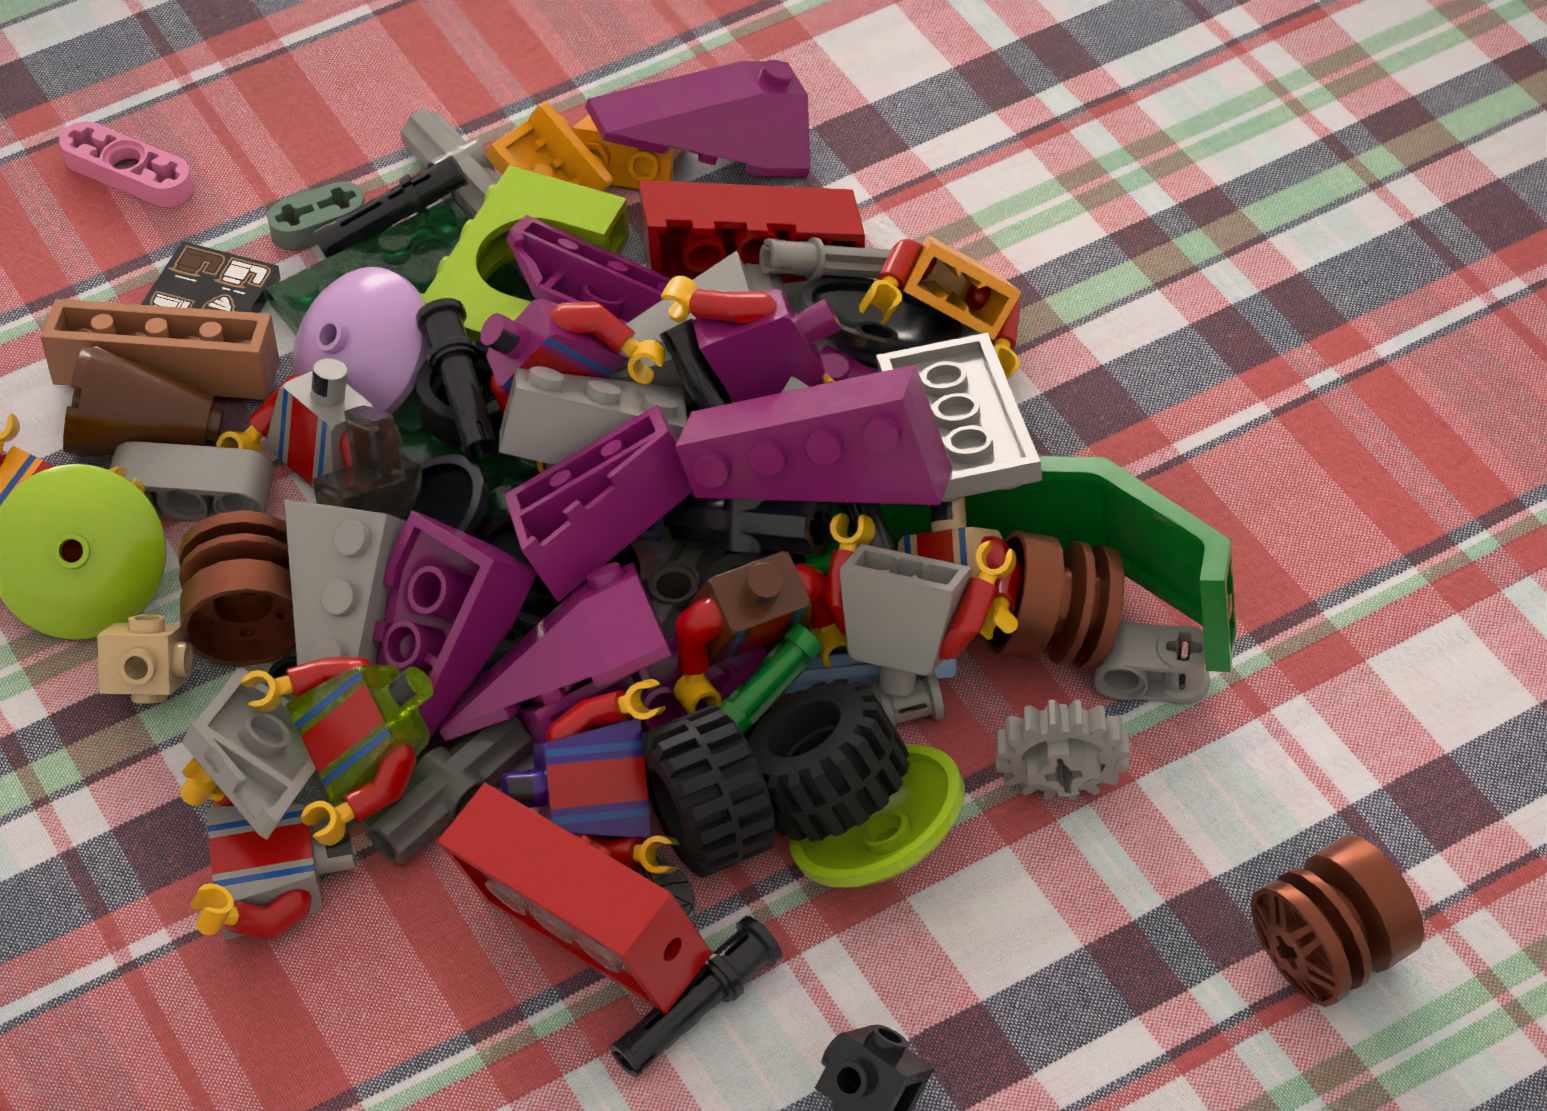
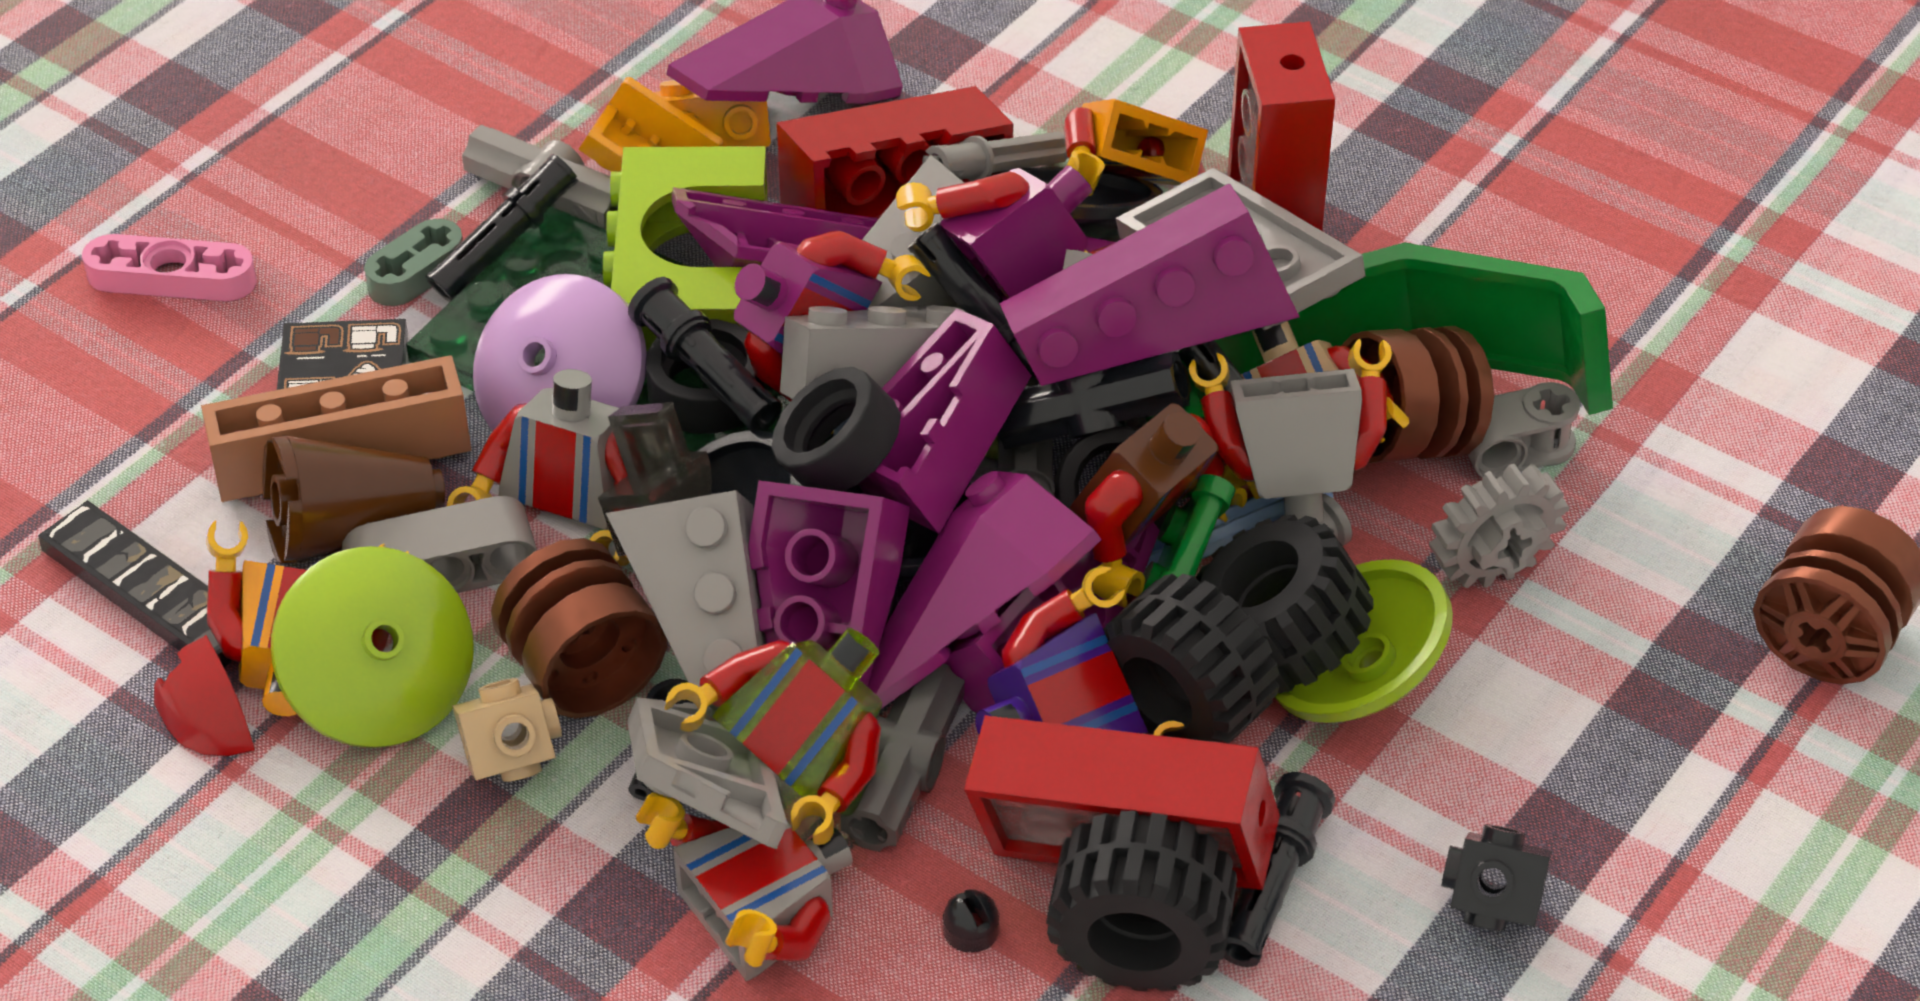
camera: 25 degrees left, 5 degrees down
none -> black tyre [772,367,901,492]
none -> black hinge [943,889,999,953]
none -> black tyre [1046,811,1237,992]
none -> red brick [1227,21,1336,231]

